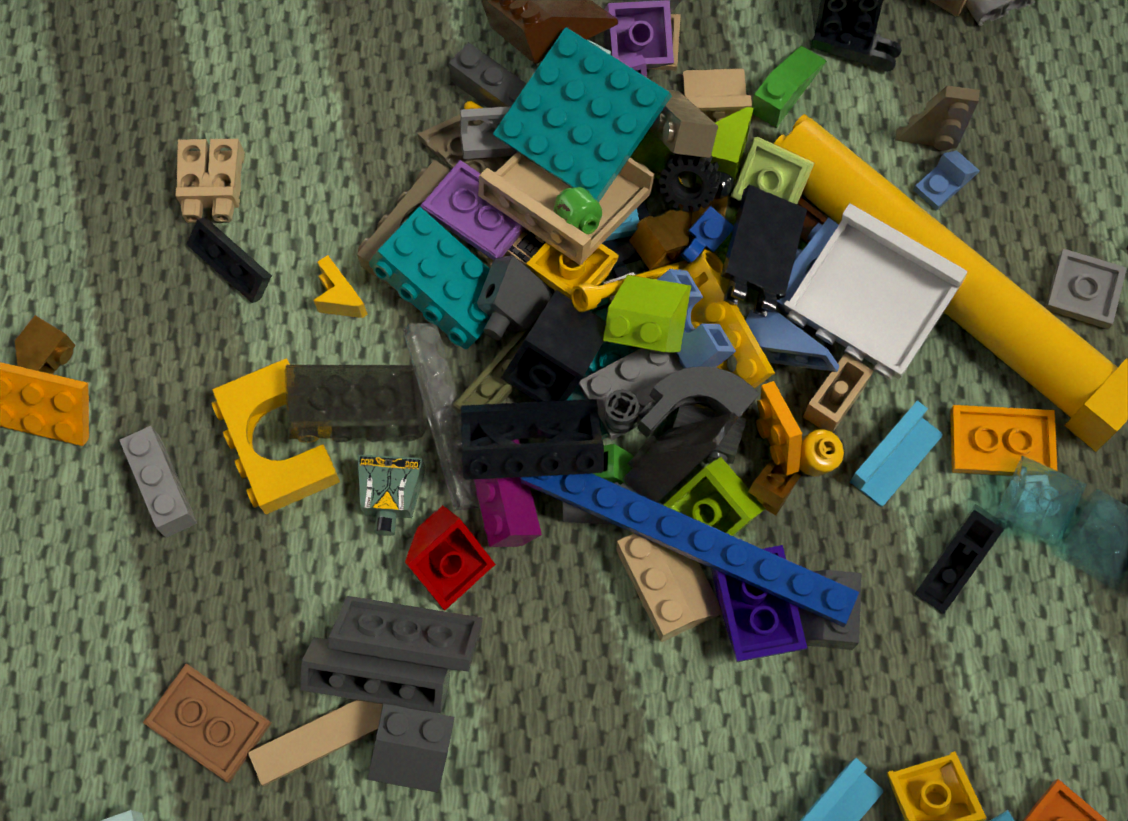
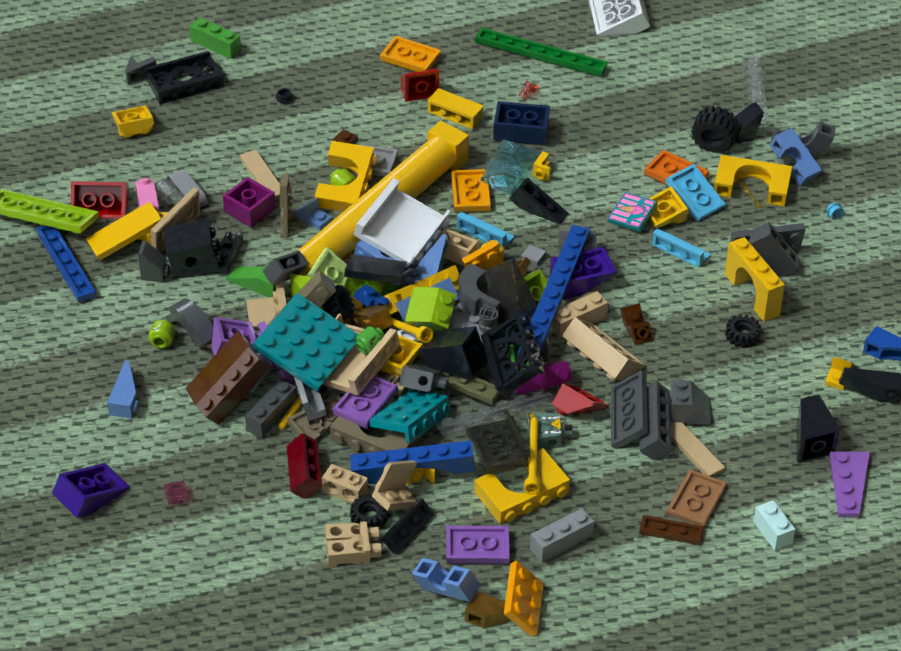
camera: 100 degrees left, 25 degrees down
none -> magenta brick [223,177,276,227]
none -> tan tile [240,150,280,200]
none -> dark grey brick [263,251,308,285]
none -> dark red brick [286,433,322,499]
none -> yellow arch [314,141,377,212]
none -> tan brick [322,464,368,504]
none -> lime head [330,168,356,186]
none -> blue arch [350,440,475,484]
none -> black tyre [350,494,387,530]
none -> tan bracket [372,460,417,511]
none -> medium blue arch [412,558,481,602]
none -> medium lavender plate [446,526,509,564]
none -> light grey tile [521,245,546,266]
none -> yellow piece [524,417,541,494]
none -> yellow bracket [532,151,551,182]
none -> tan slope [562,317,646,381]
none -> tile [608,192,657,232]
none -> reddish brown slope [620,303,653,345]
none -> reddish brown tile [639,515,704,546]

